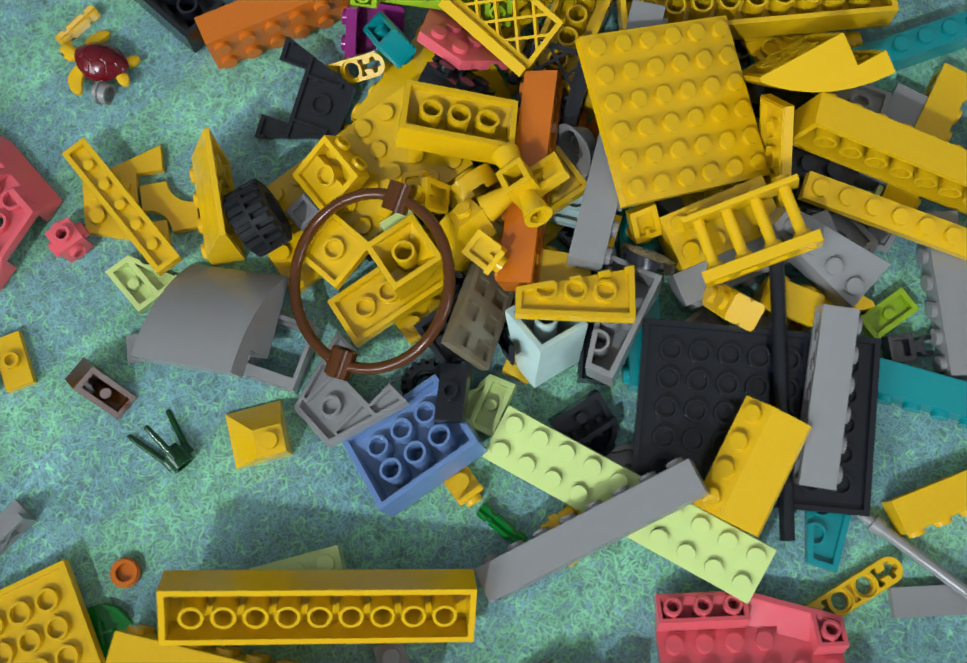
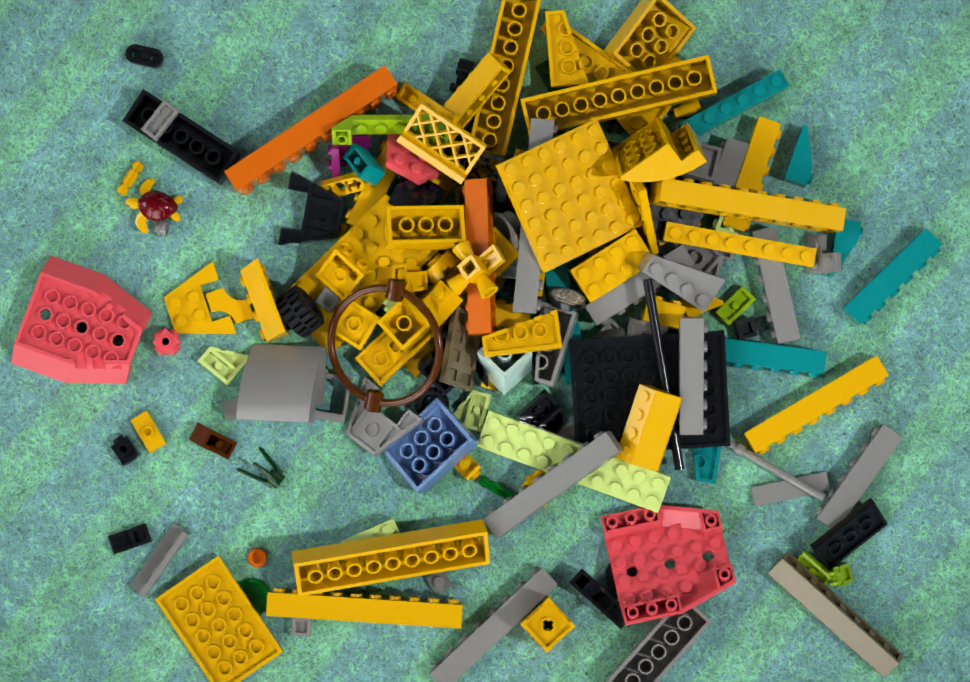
camera: 10 degrees left, 10 degrees up
yellow plate [61,137,183,277] -> none
yellow slope [225,400,293,470] -> none
black plate [434,363,472,424] -> none
yellow bracket [461,228,508,276] -> none
yellow bracket [625,202,662,244] -> none
yellow fence [681,174,824,289] -> none
yellow brick [702,283,765,332] -> none
yellow beam [803,556,903,617] -> none

